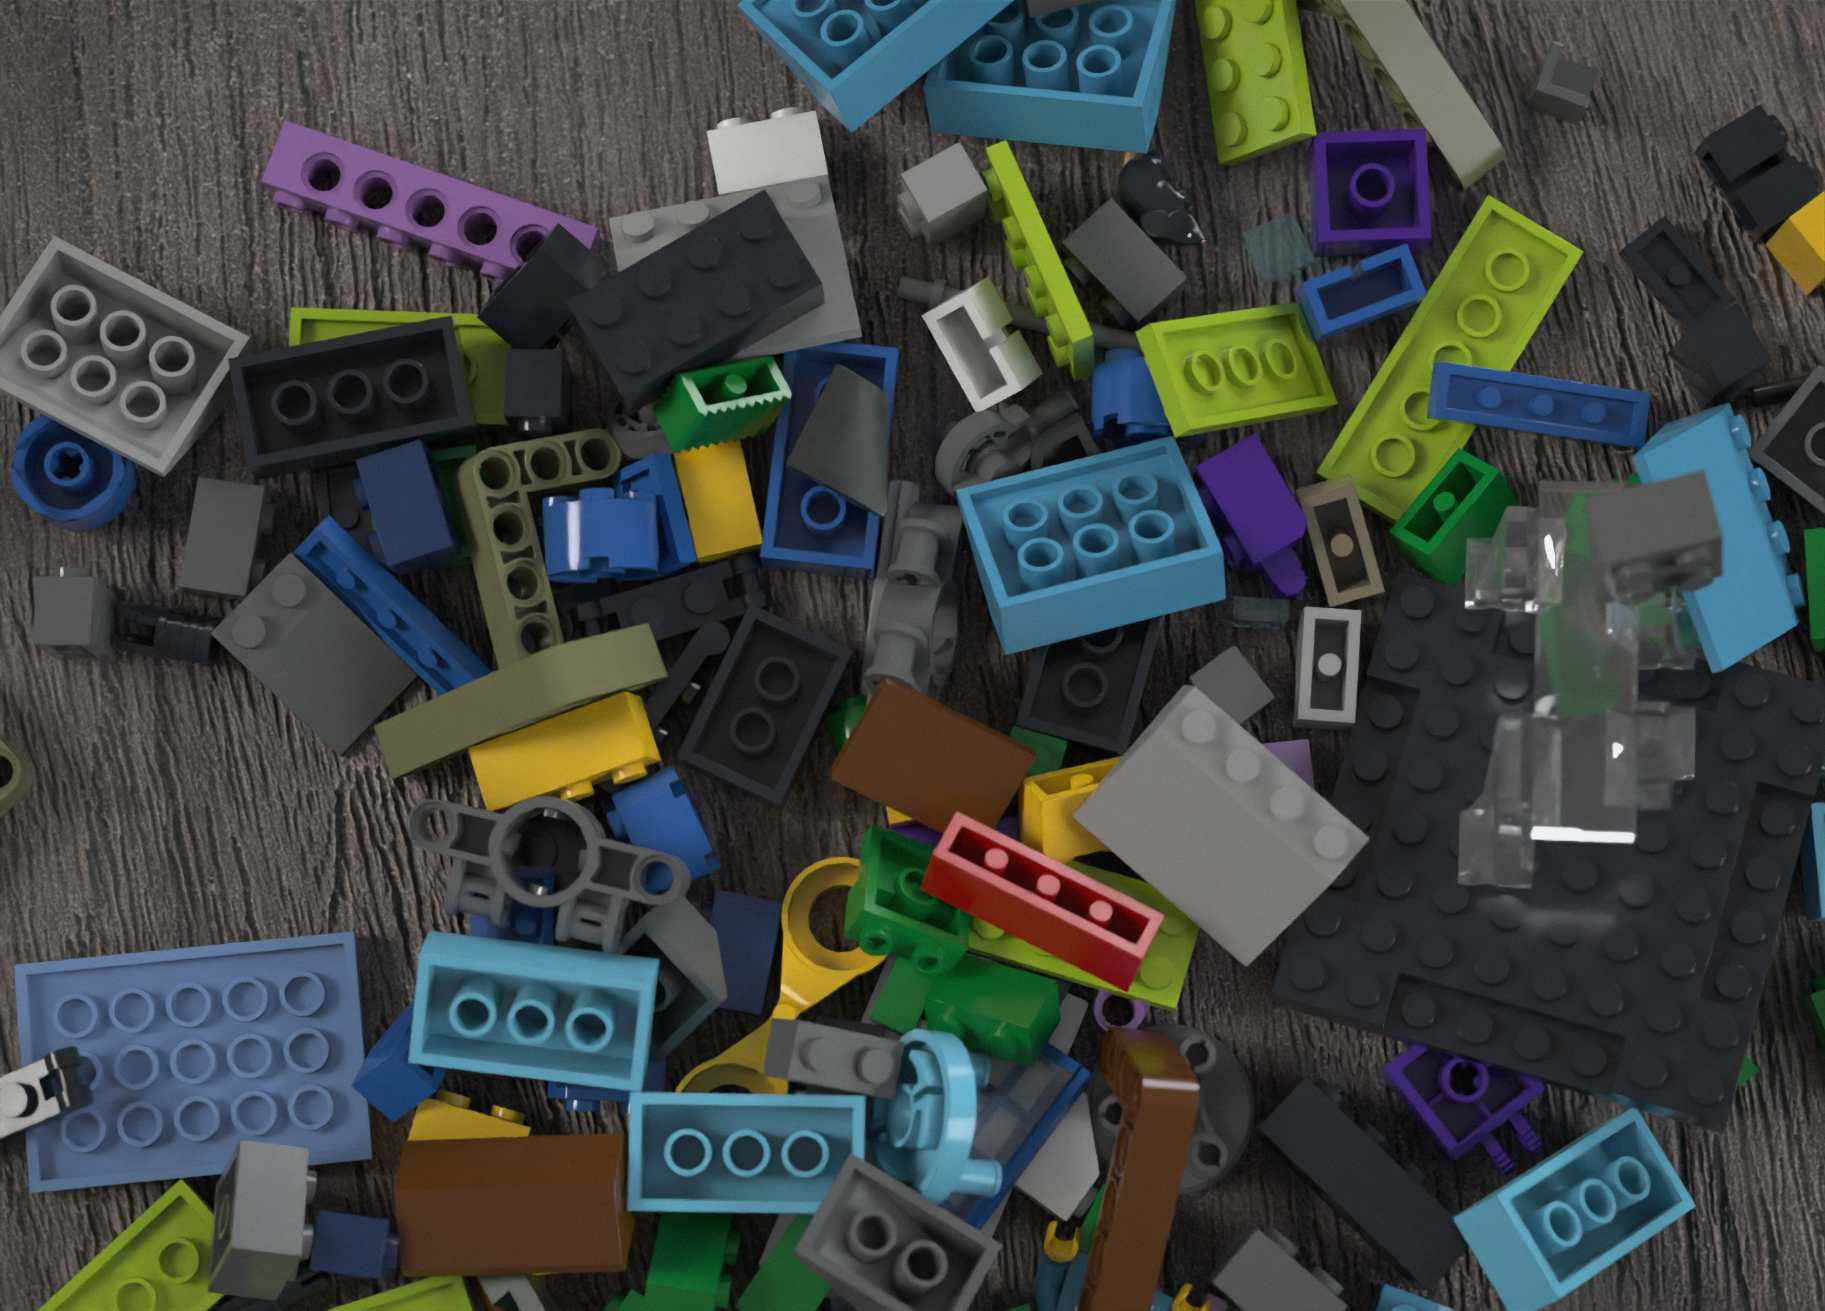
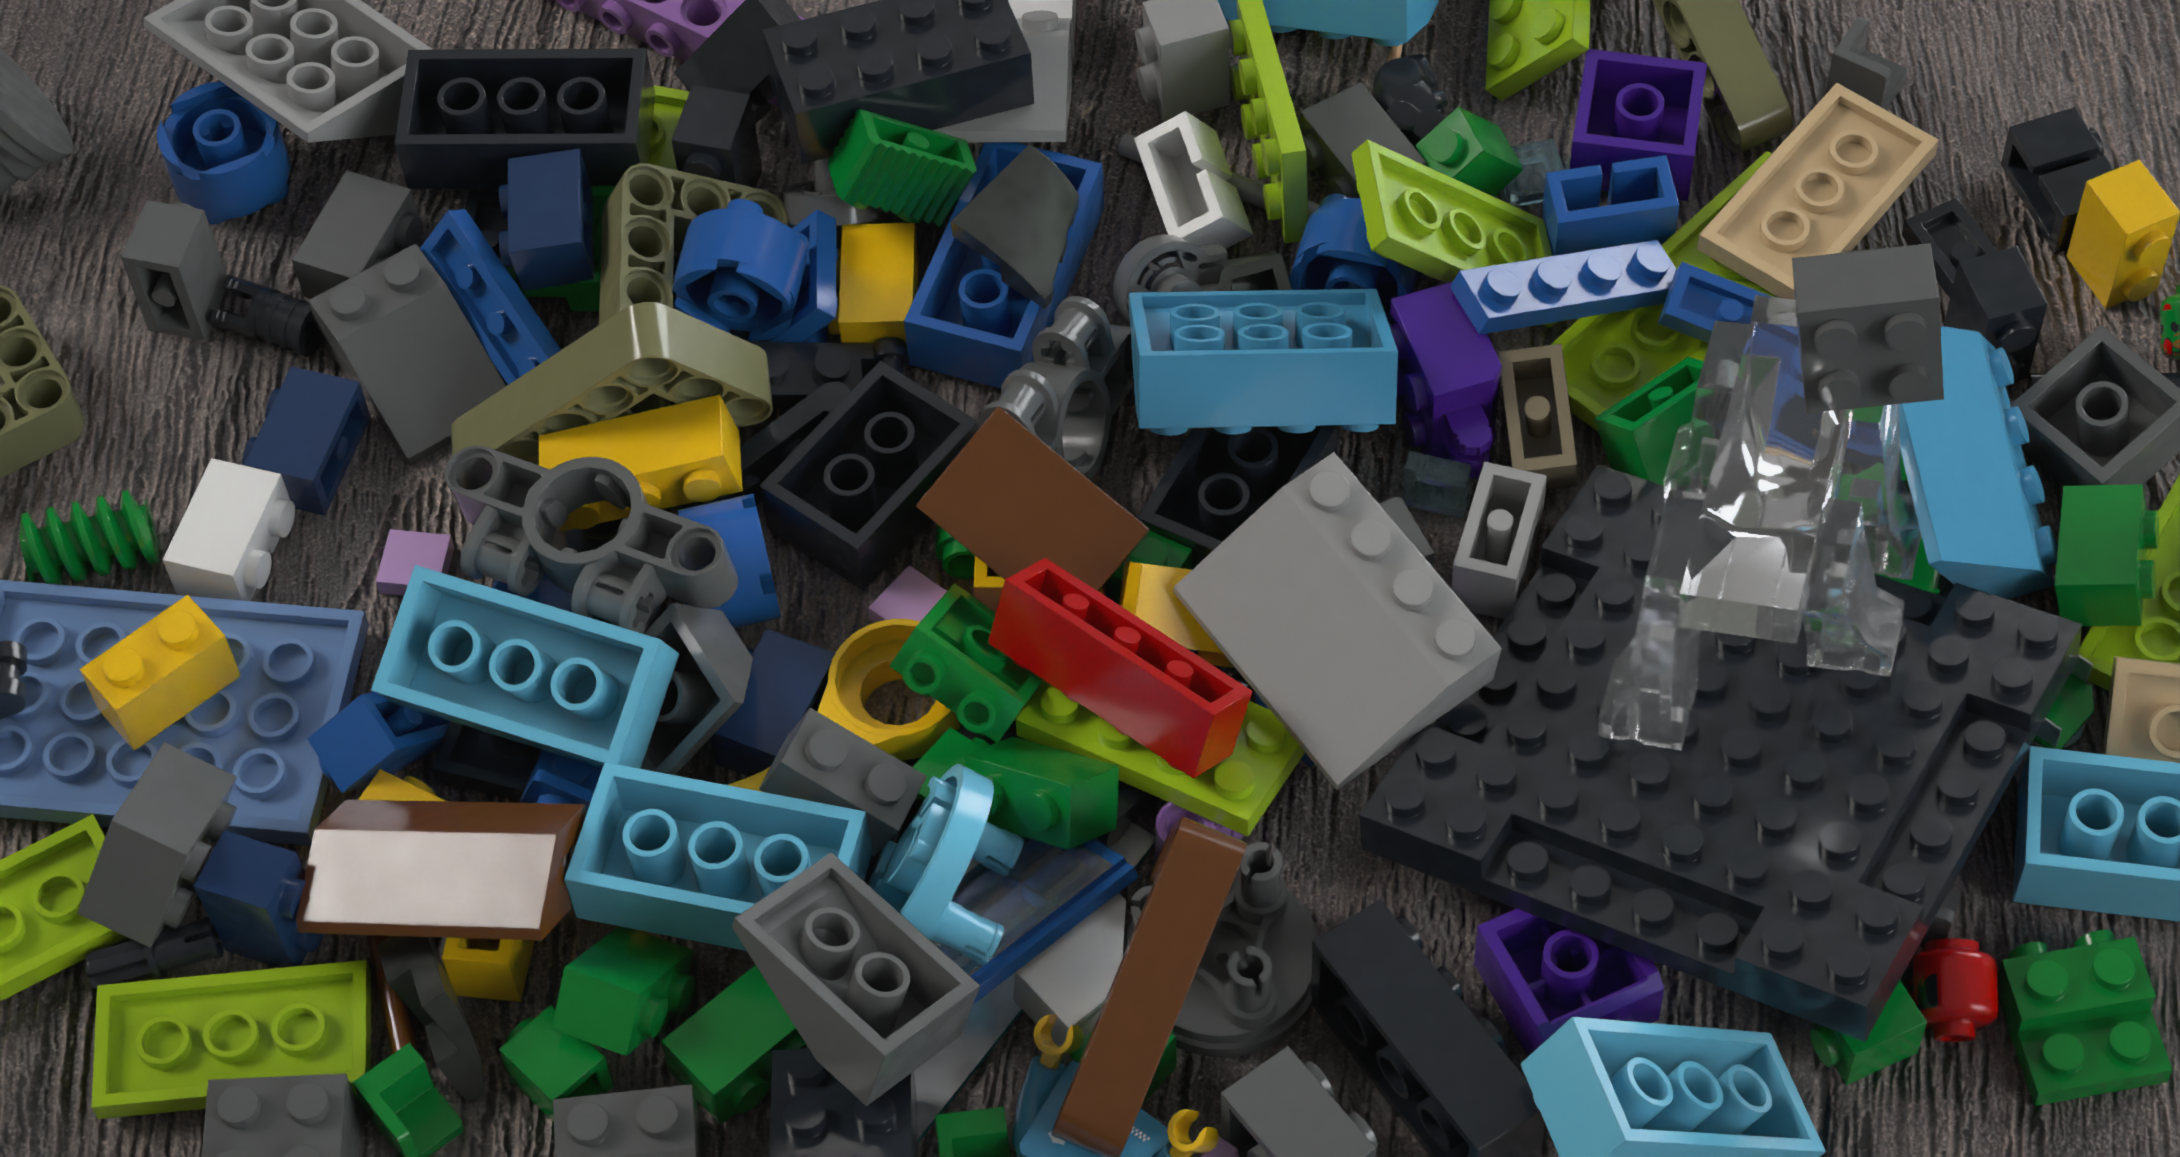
camera: 15 degrees right, 25 degrees down
none -> green piece [19,490,161,585]
none -> yellow brick [80,595,241,751]
none -> white piece [163,458,295,601]
none -> dark blue brick [242,366,371,516]
none -> lavender tile [376,529,454,596]
none -> lavender tile [868,565,947,623]
none -> green brick [1415,106,1524,197]
none -> plate [1450,240,1677,335]
none -> tan plate [1697,83,1939,306]
none -> red head [1907,938,1999,1042]

